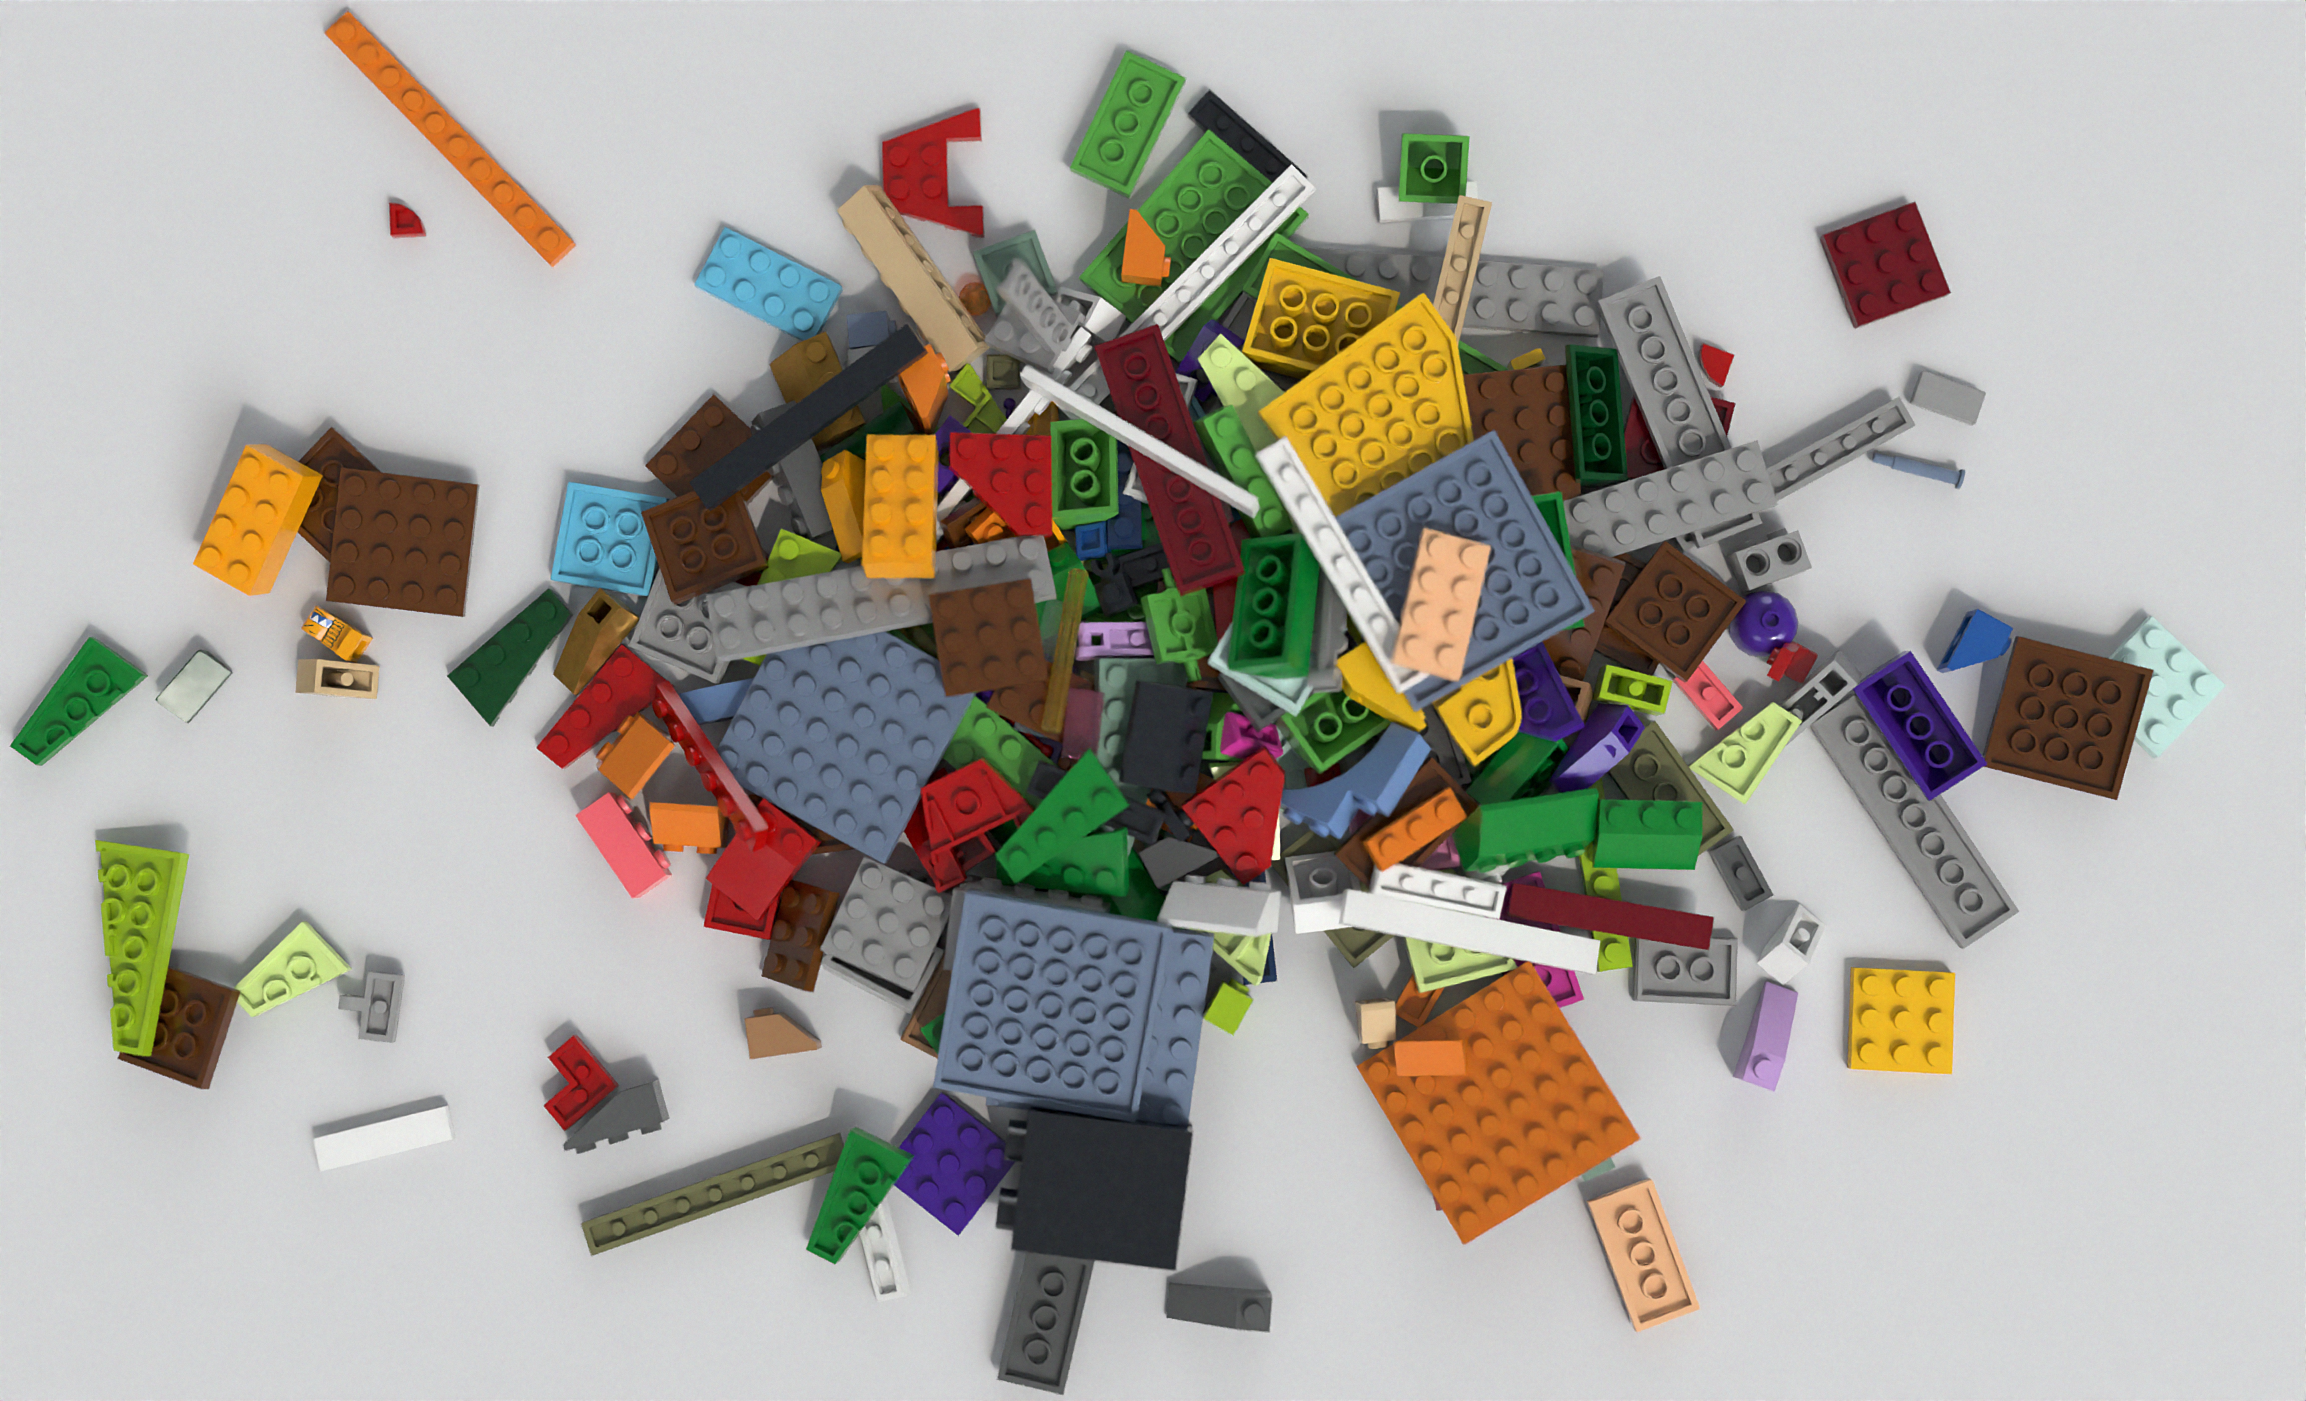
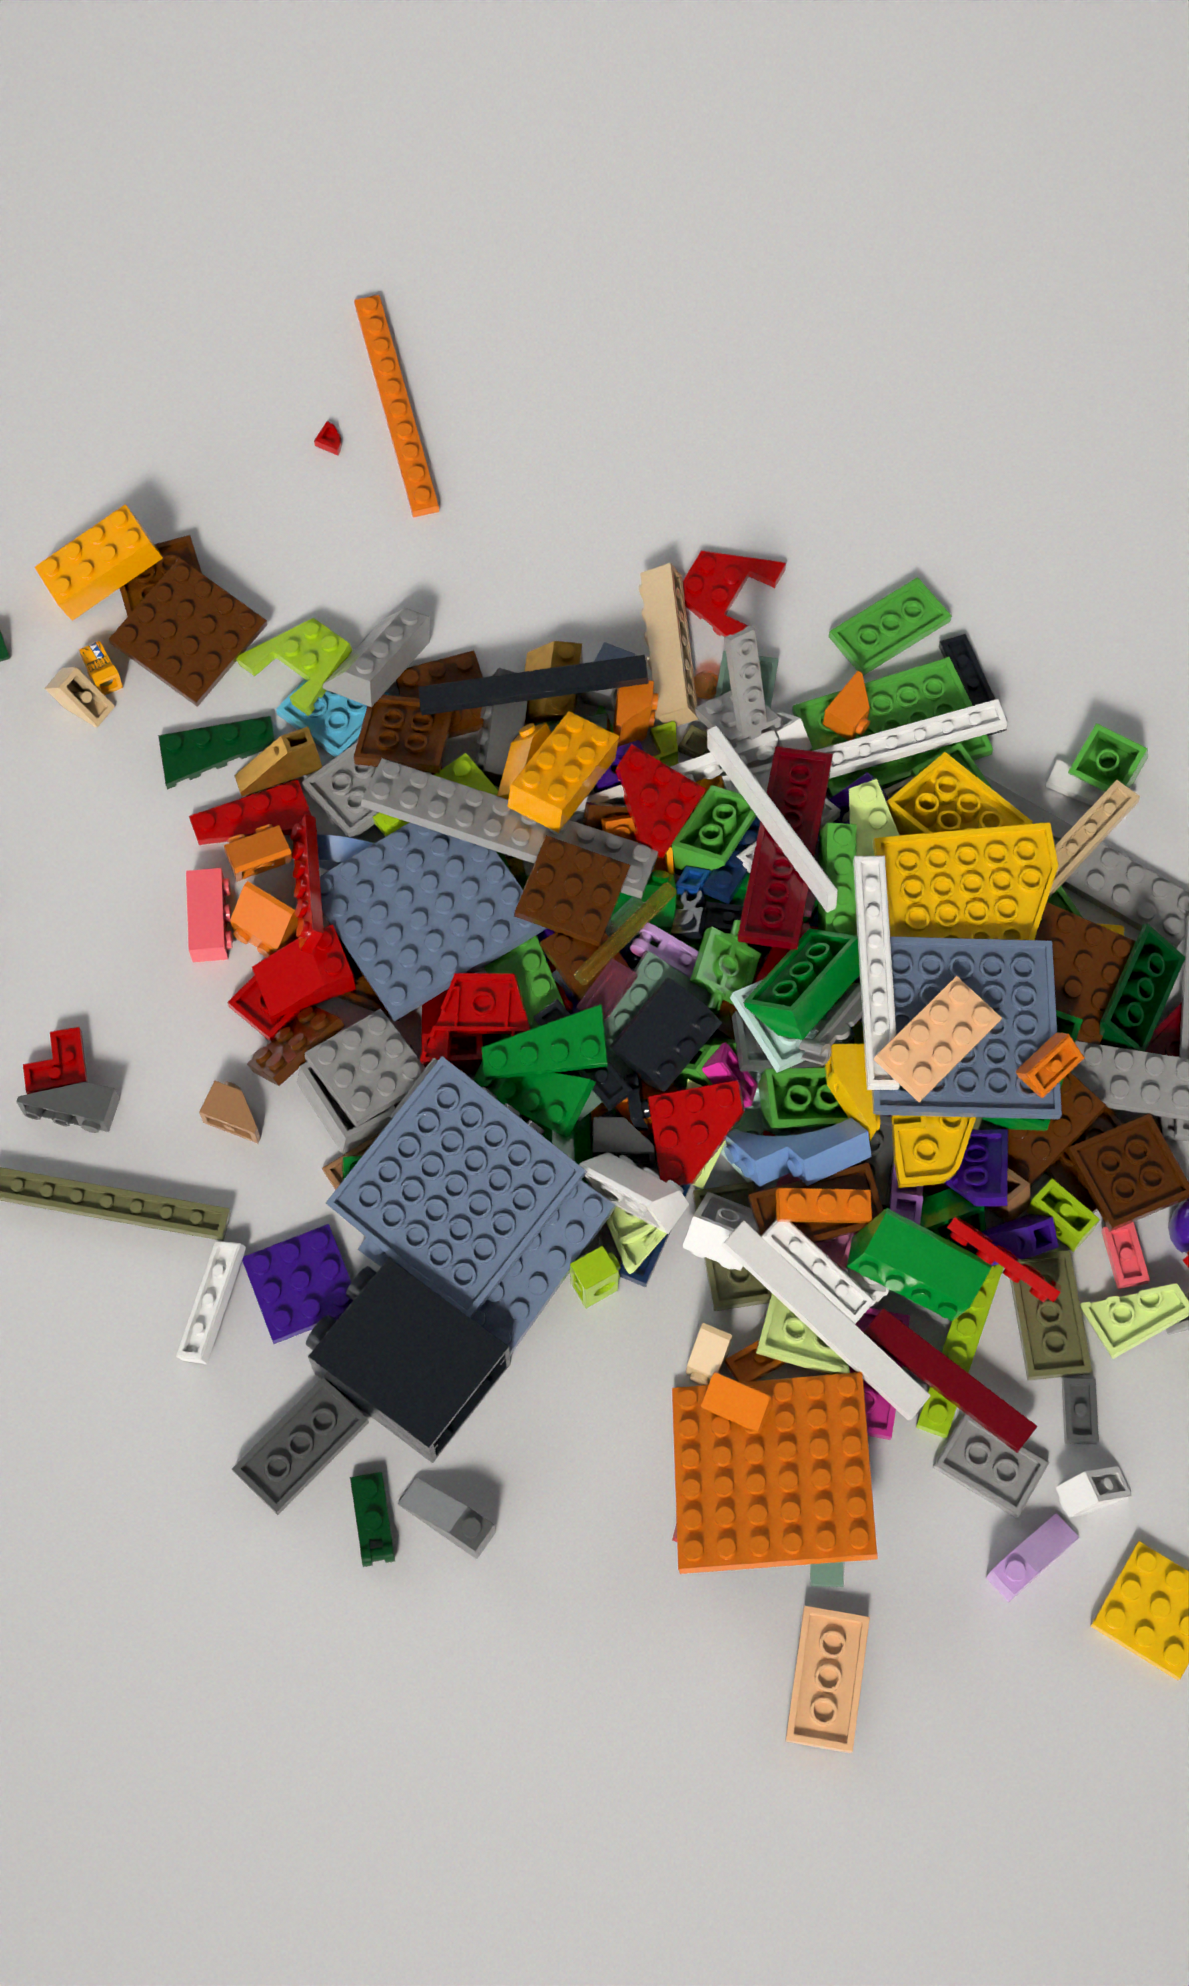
camera: 30 degrees right, 20 degrees down
medium azure plate [694,227,843,341] -> none
green wing [806,1127,914,1264] -> none
green slope [1592,799,1703,870] -> none
none -> lime wing [237,618,352,716]
none -> light grey slope [323,608,430,707]
none -> dark green plate [350,1472,395,1567]
none -> medium lavender slope [889,1164,923,1225]
none -> red wing [947,1215,1061,1303]
none -> orange slope [1015,1033,1085,1098]

